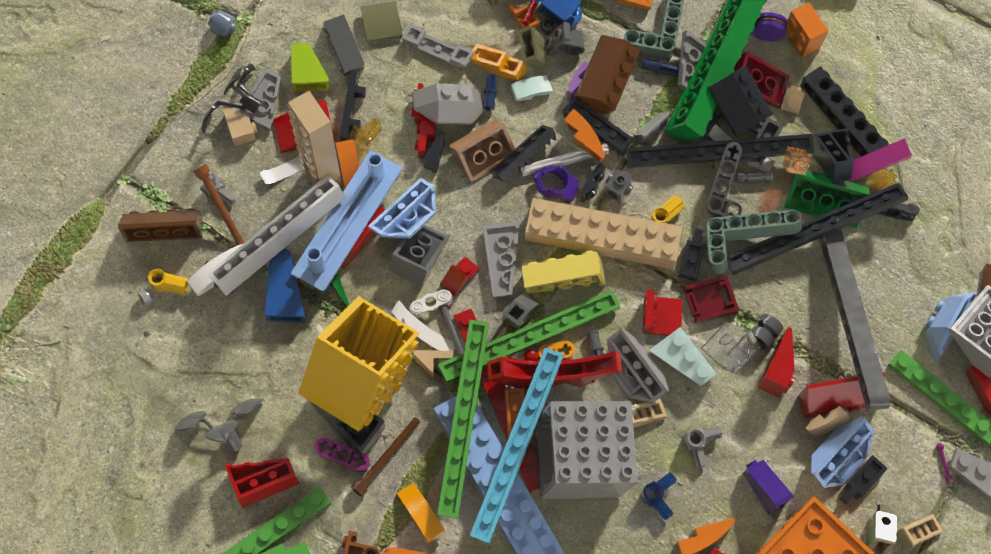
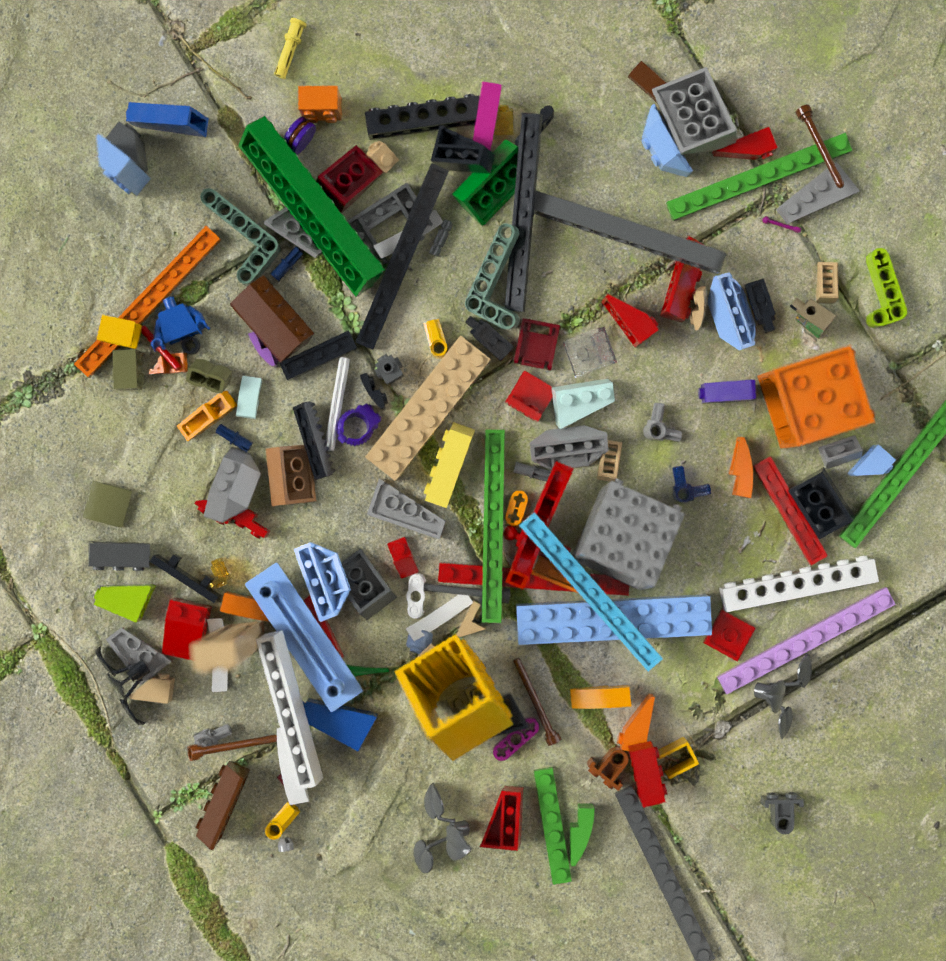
camera: 55 degrees left, 20 degrees up
sand blue head [208,10,236,37] -> none
light grey slope [402,24,474,68] -> none
black slope [424,131,445,173] -> none
bright green plate [437,320,489,519] -> none
dark grey slope [502,292,541,331] -> none
dark grey pin [545,22,585,56] -> none
orange slope [564,109,605,164] -> none
light grey slope [633,112,670,144] -> none
dark grey beam [706,142,742,217] -> none
black slope [708,66,773,136] -> none
dark grey wheel [747,314,784,351] -> none
clear orange brick [783,147,811,175] -> none

